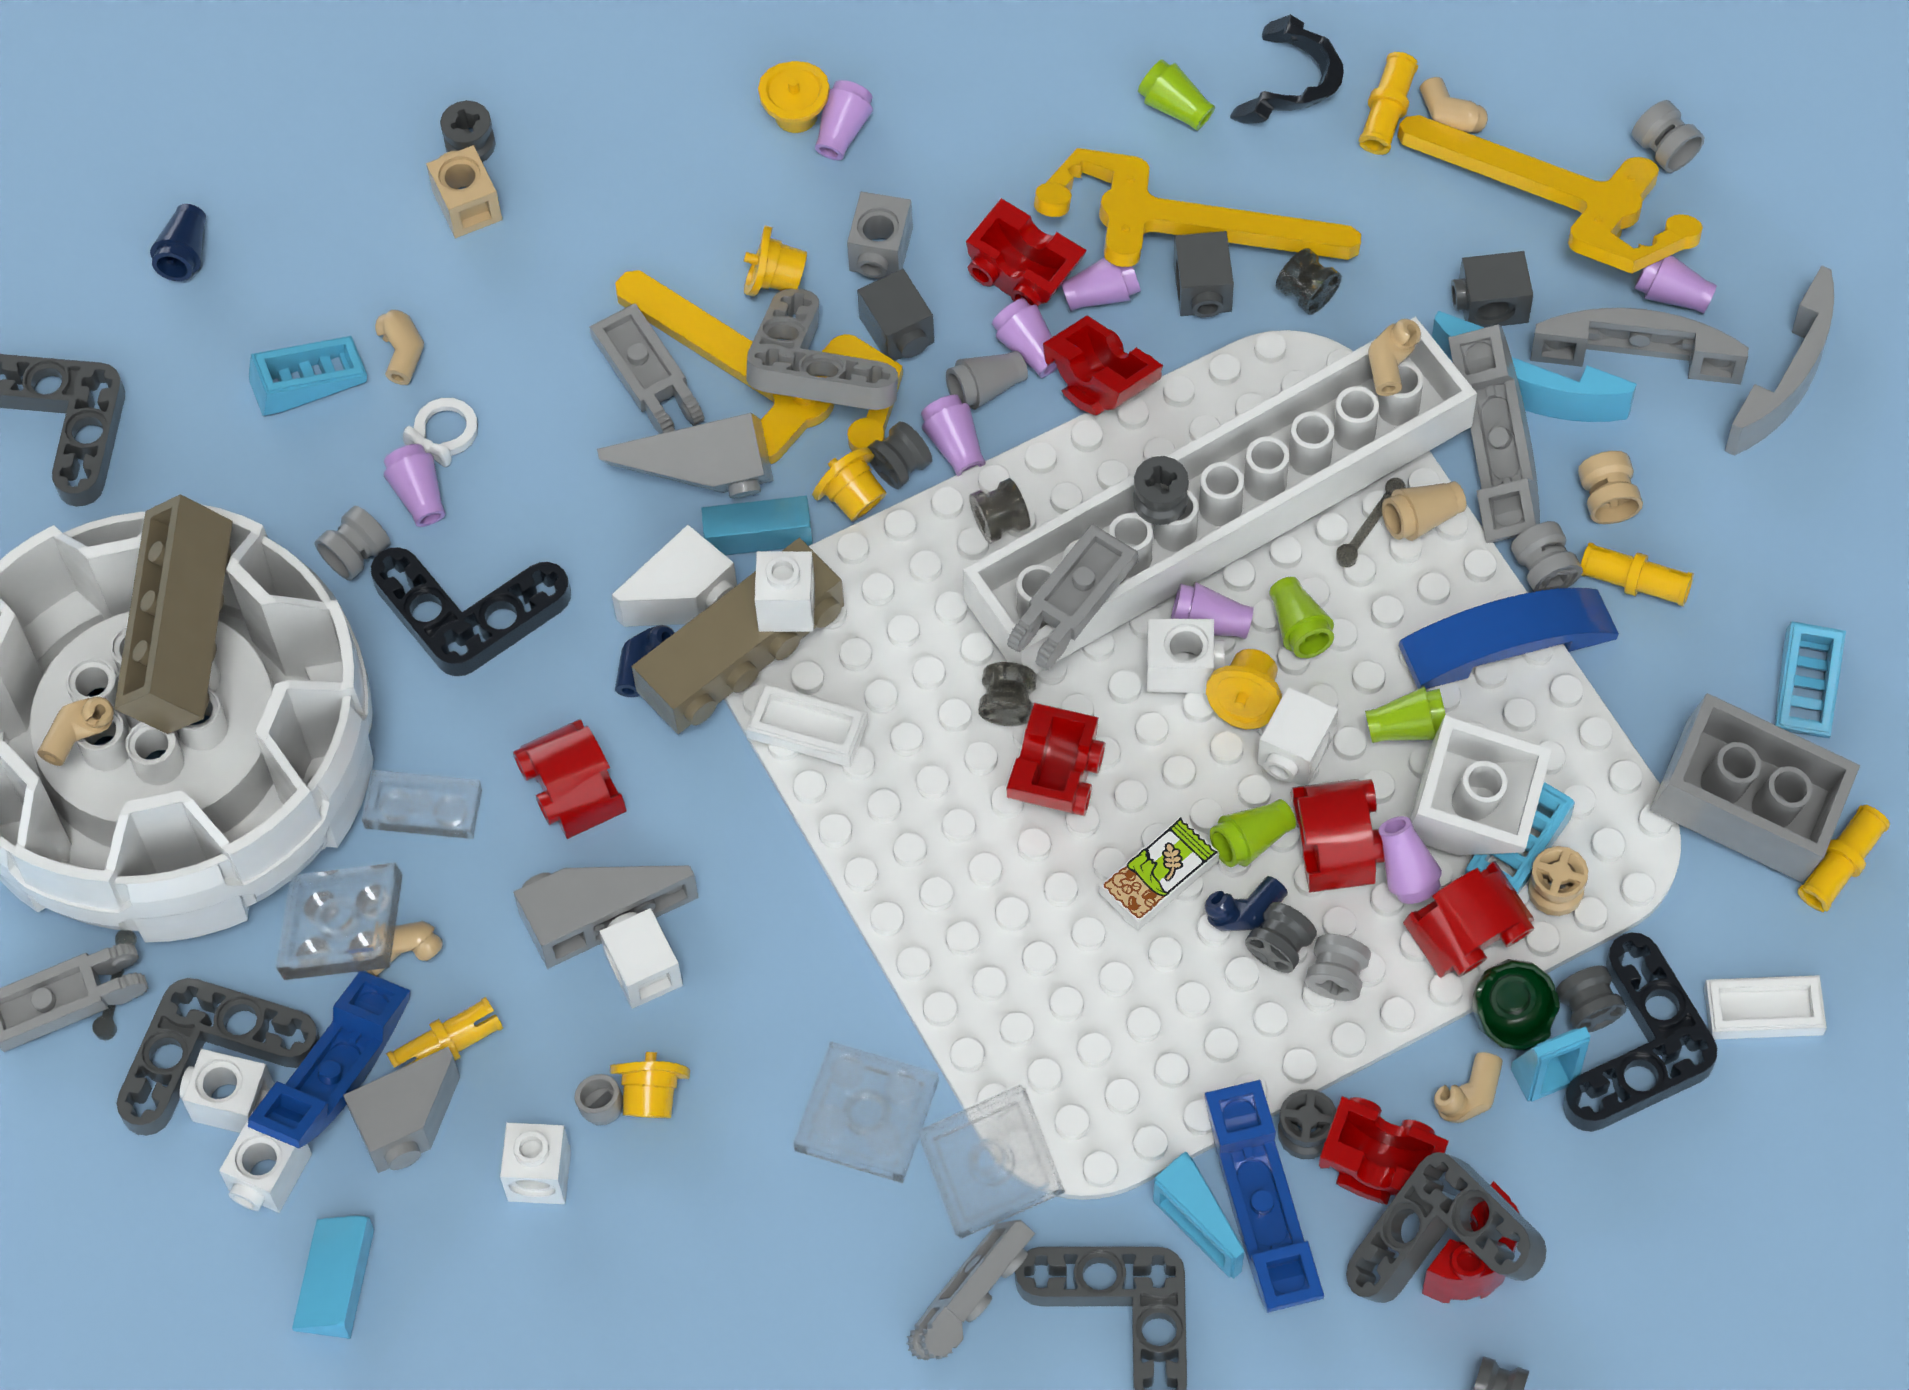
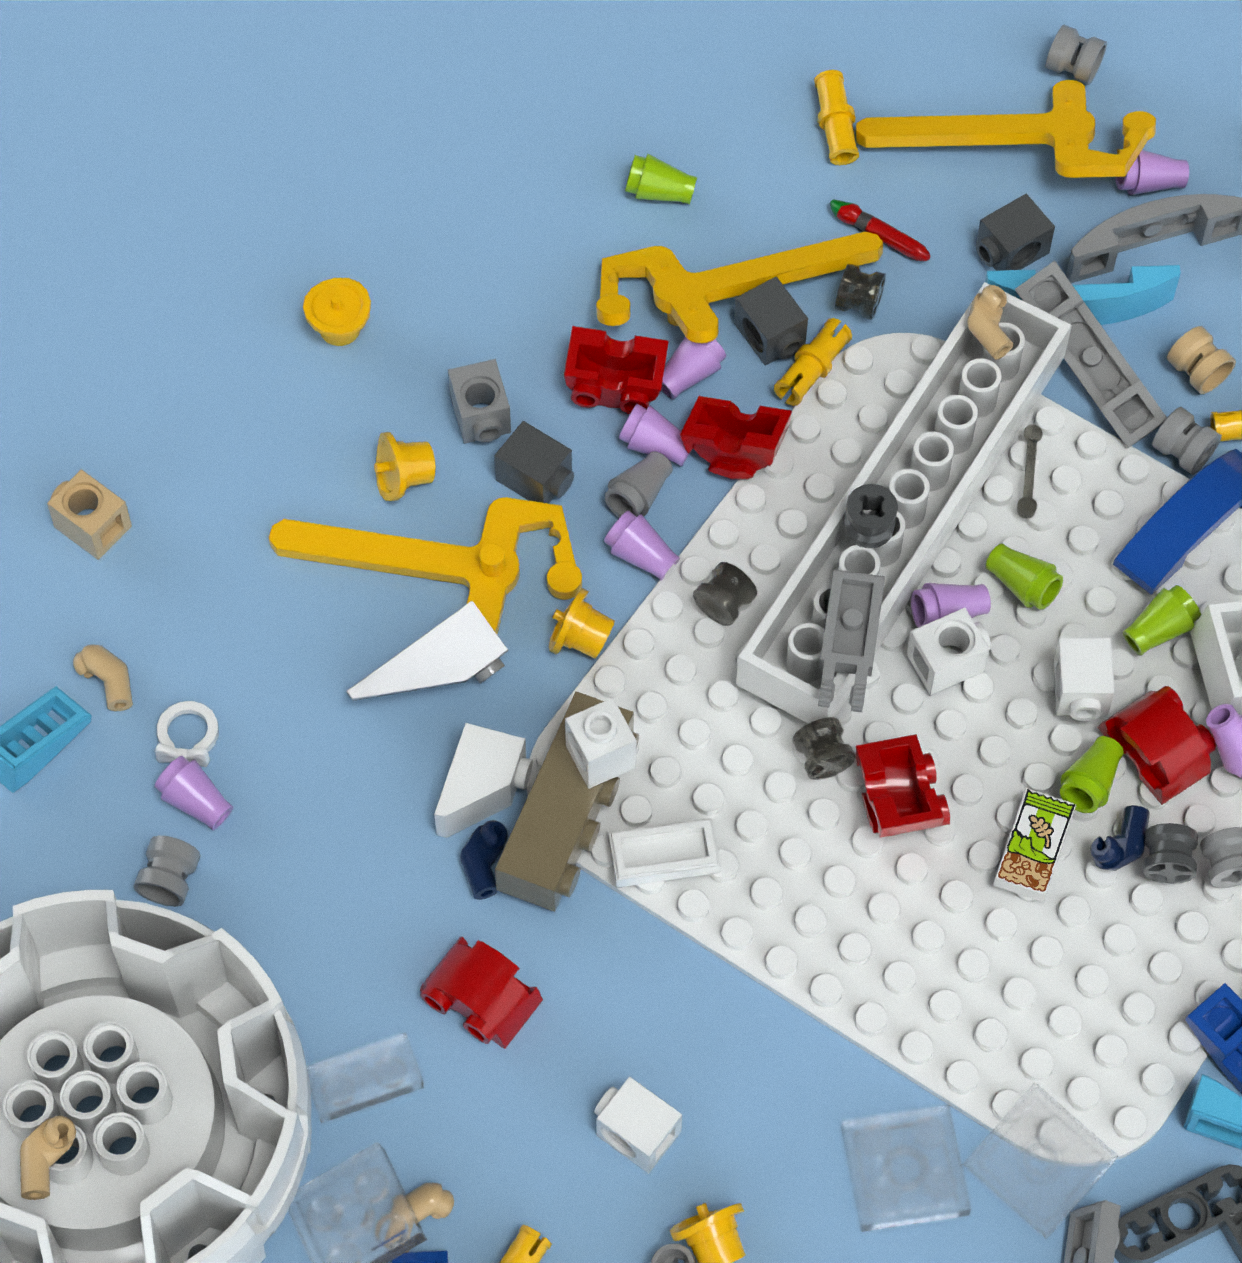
camera: 30 degrees left, 0 degrees up
dark tan brick [114,494,233,734] -> none
black beam [371,547,571,676] -> none
dark grey wheel [440,100,496,162] -> none
light grey slope [513,865,699,969] -> none
light grey hinge [589,303,704,434] -> none
medium azure slope [701,495,813,555] -> none
light grey beam [746,289,898,410] -> none
lavender cone [815,80,873,160] -> none
dark grey wheel [867,421,932,489] -> none
yellow piece [1206,649,1282,730] -> none
black helmet [1230,14,1344,123] -> none
tan cone [1382,481,1466,541] -> none
tan arm [1419,77,1488,133] -> none
none -> yellow pin [774,318,853,406]
none -> red piece [830,199,931,262]

